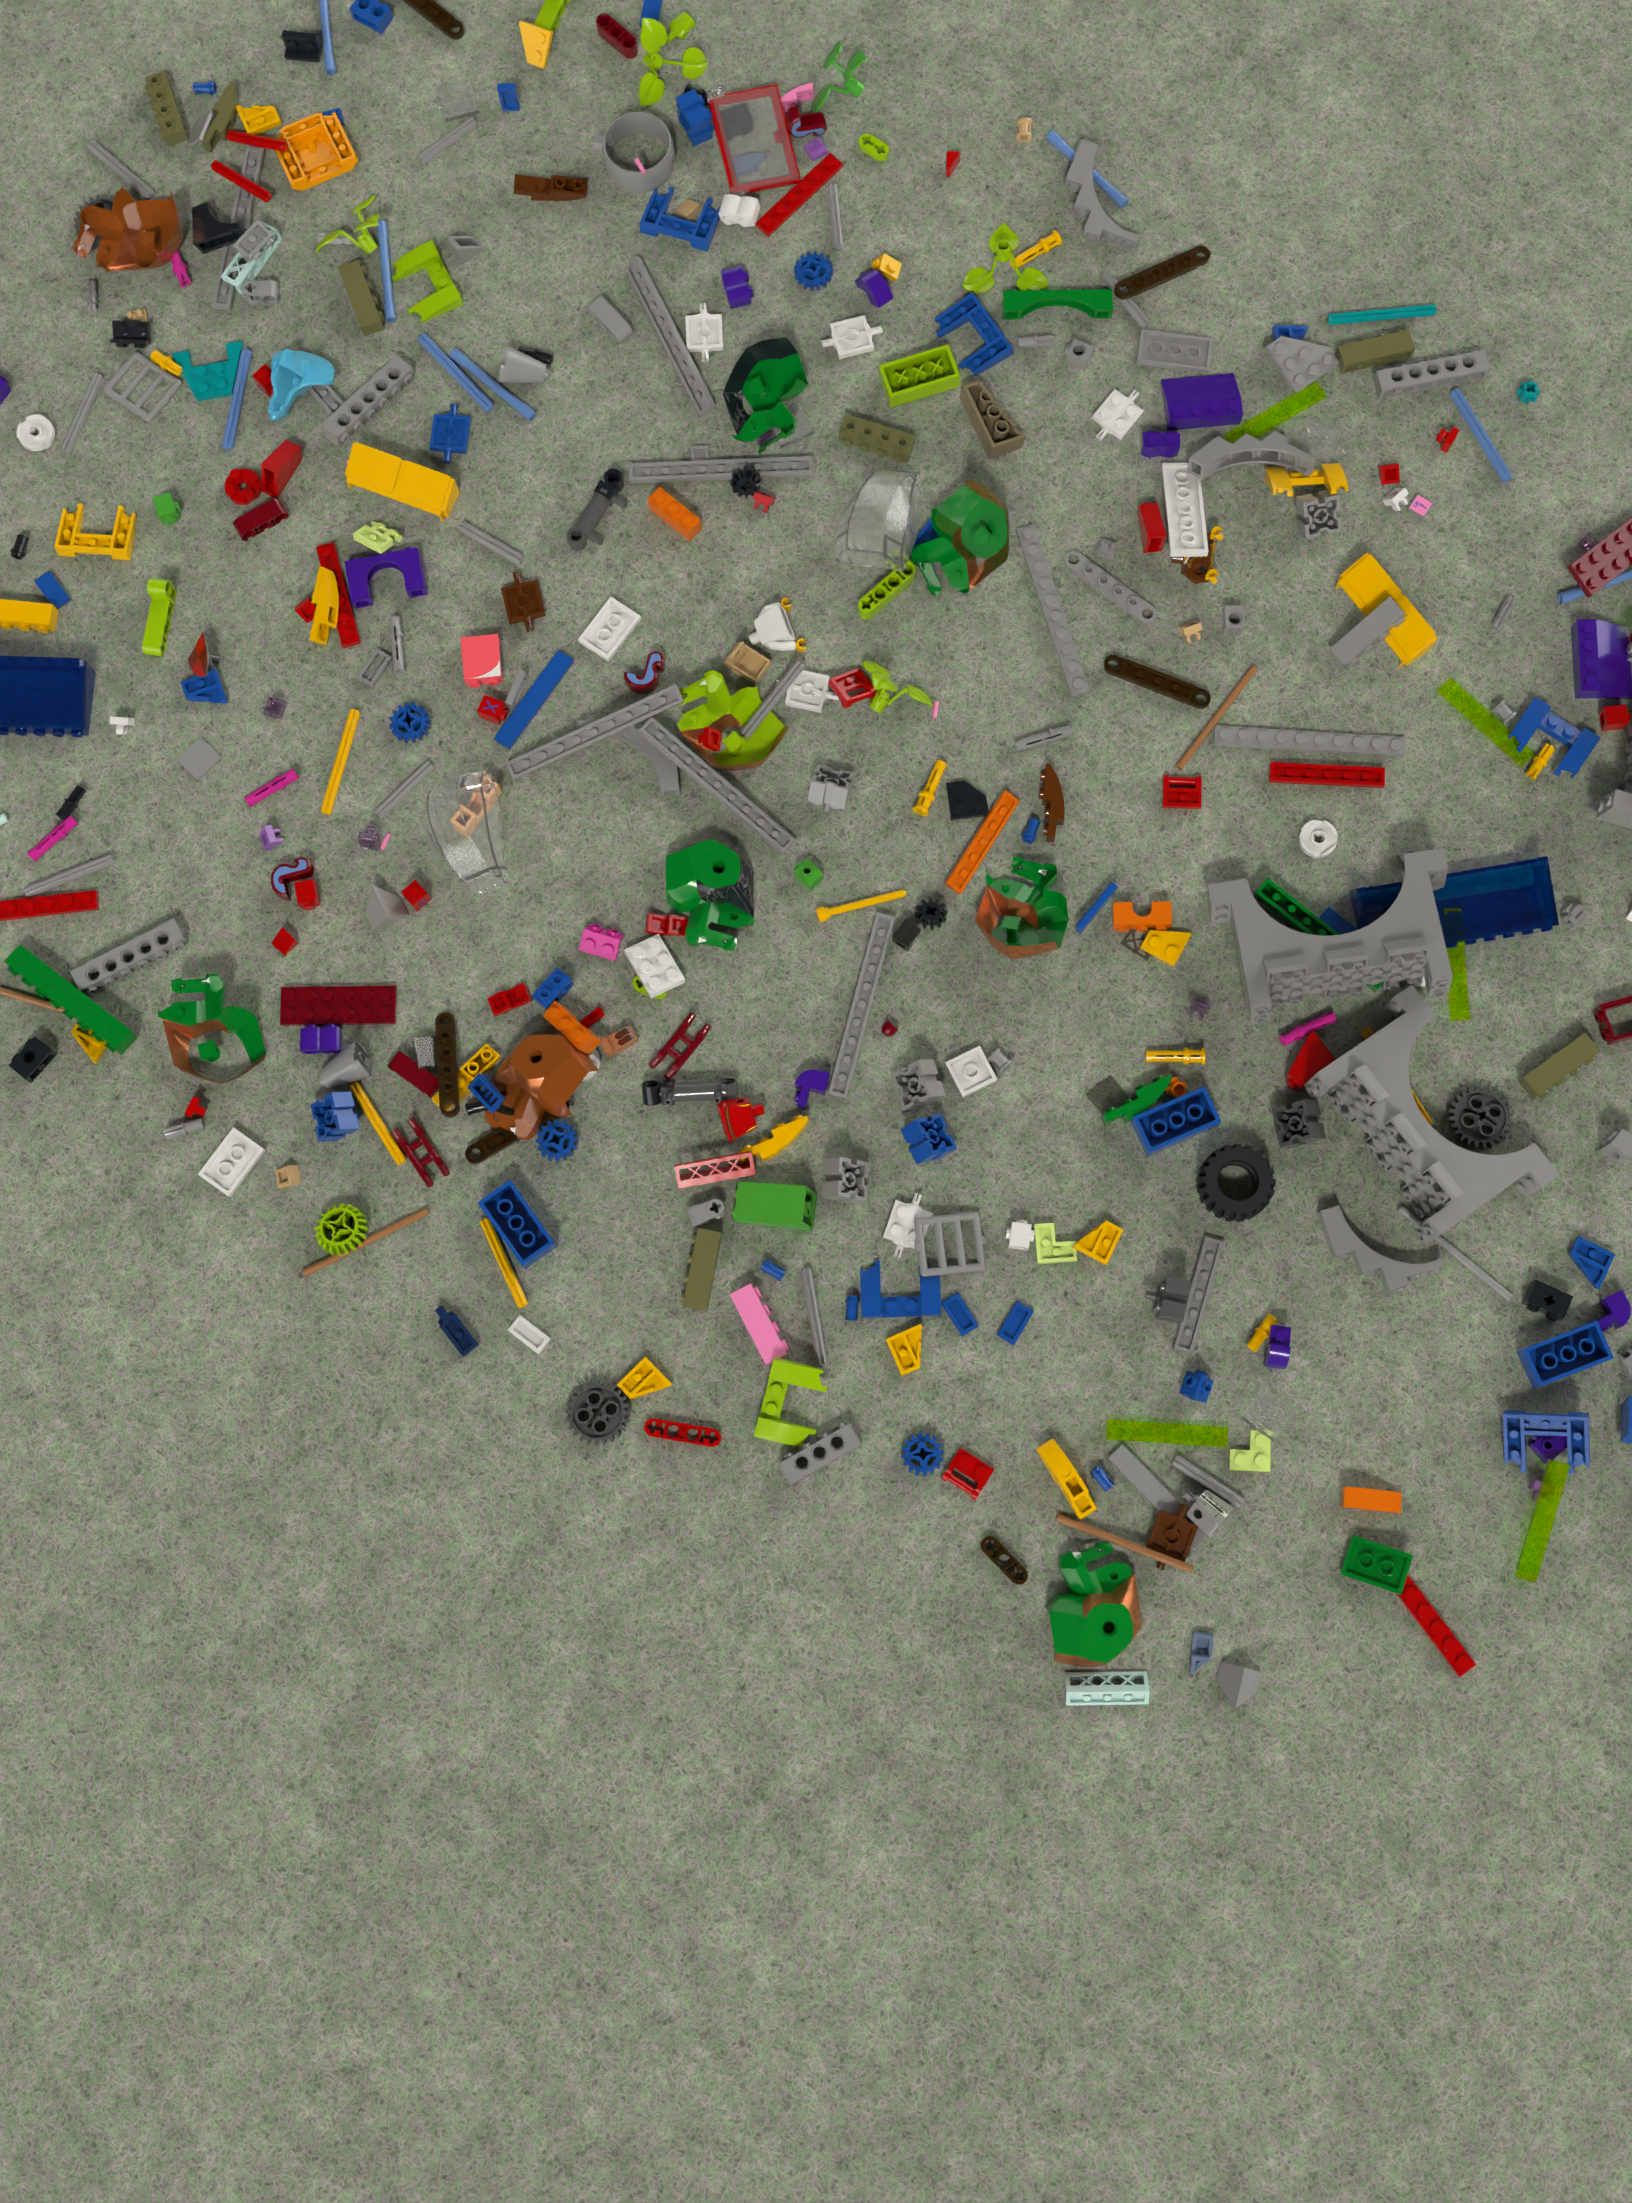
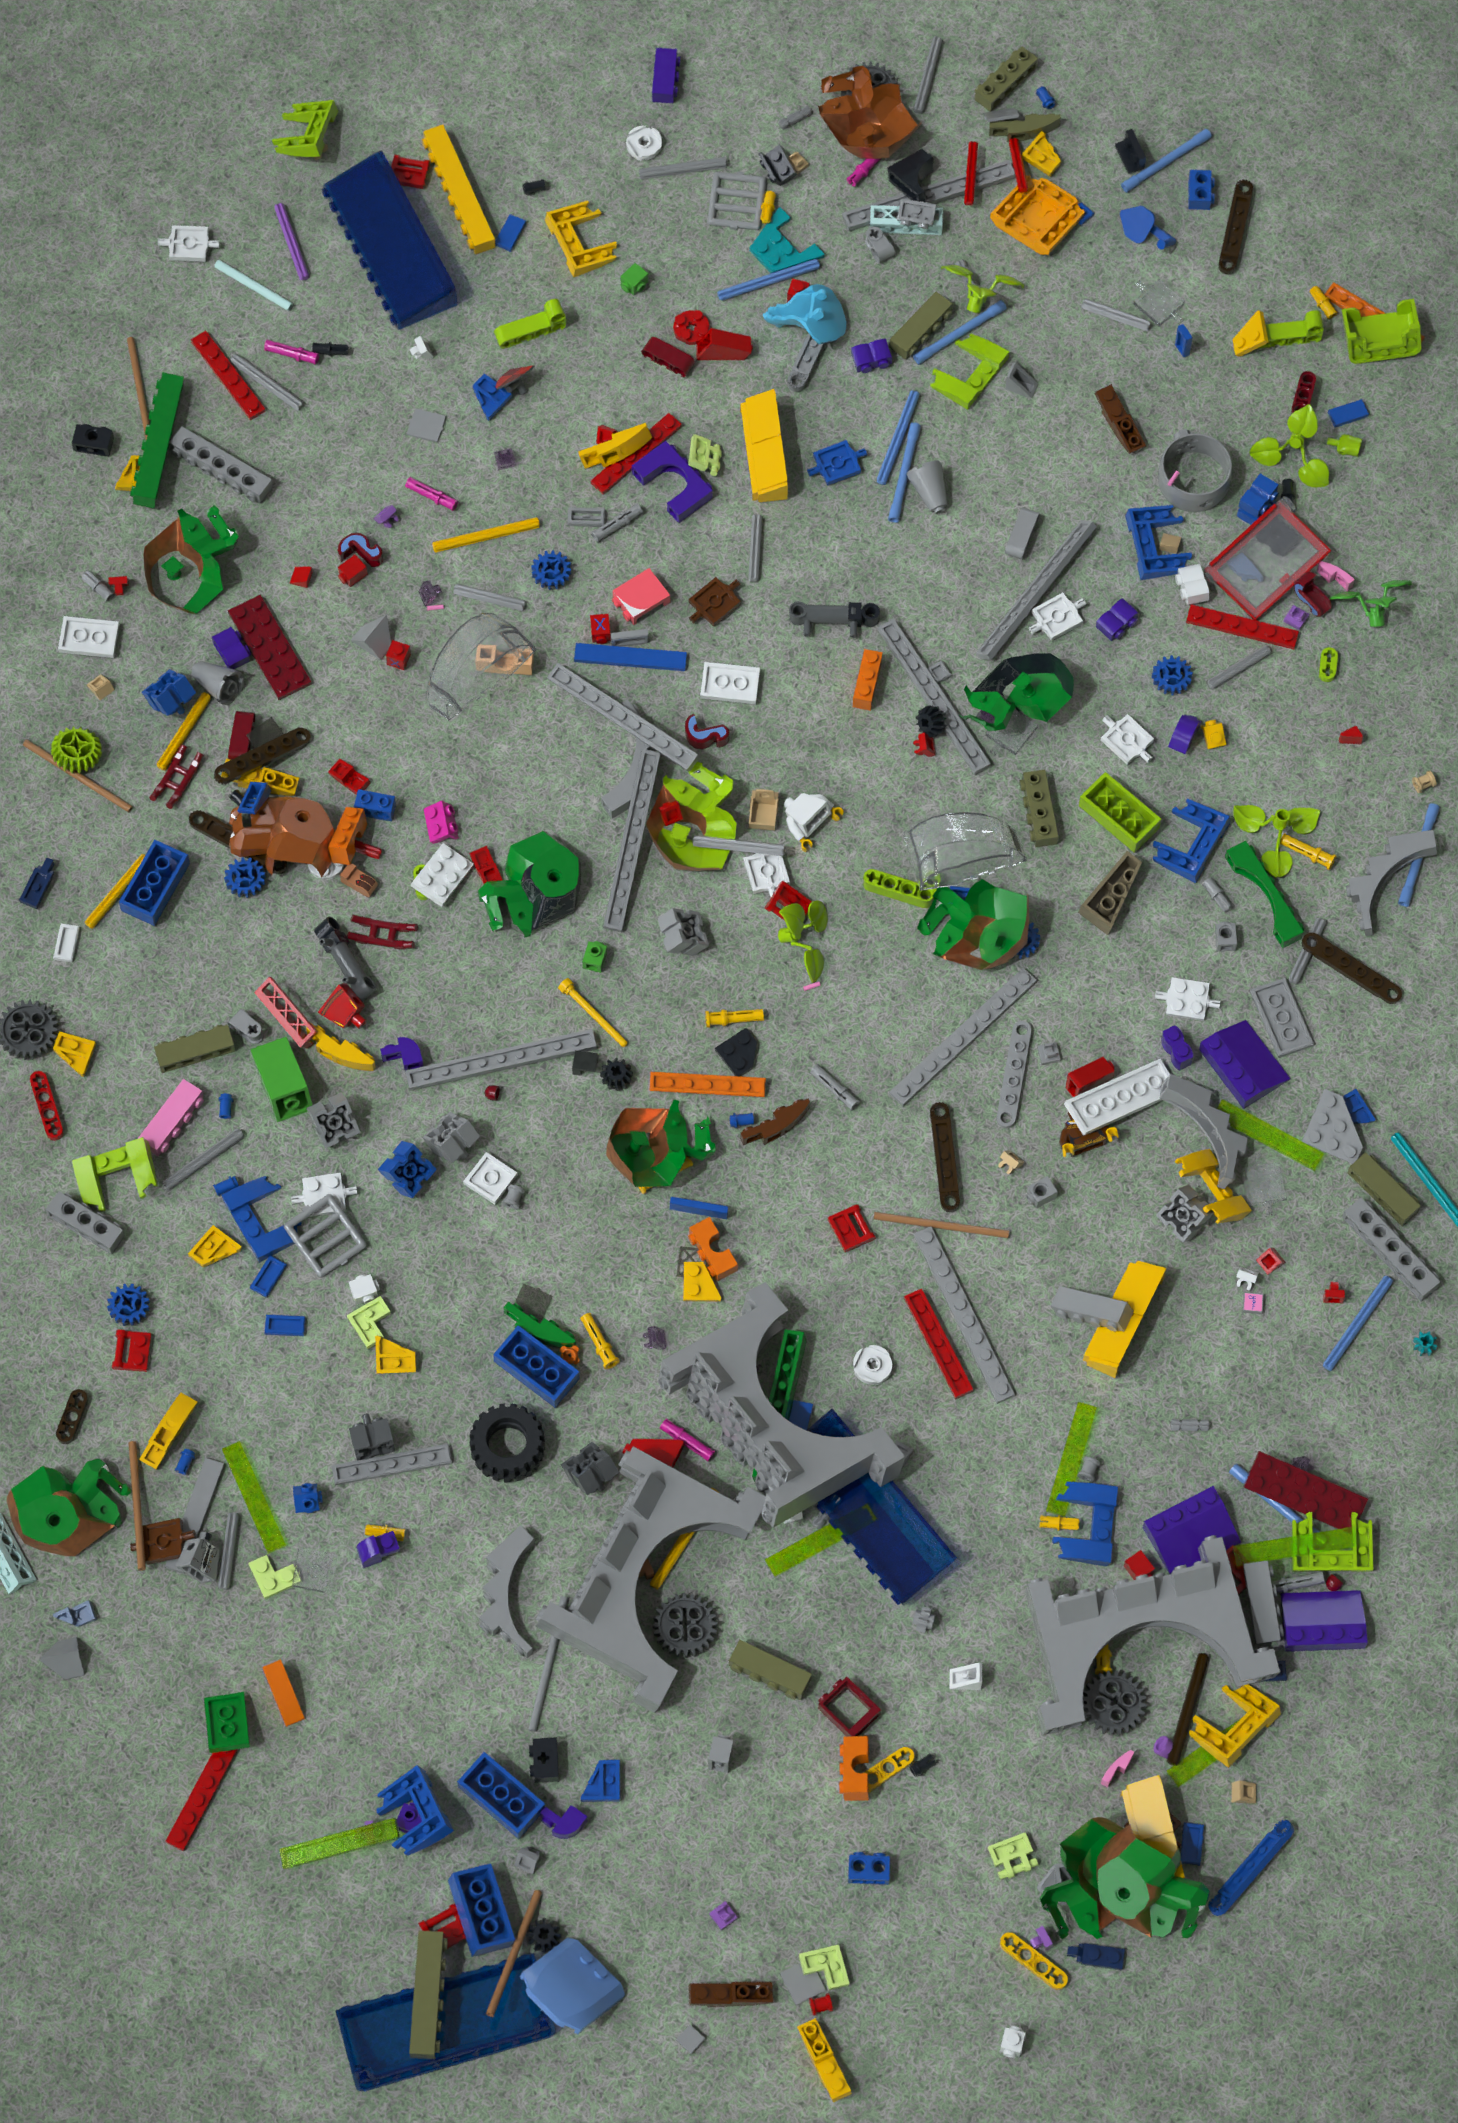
camera: 55 degrees right, 10 degrees down
light grey brick [321,355,414,447] -> none
black axle [517,346,553,365] -> none
none -> dark purple brick [851,339,892,373]
none -> blue piece [1120,206,1177,250]

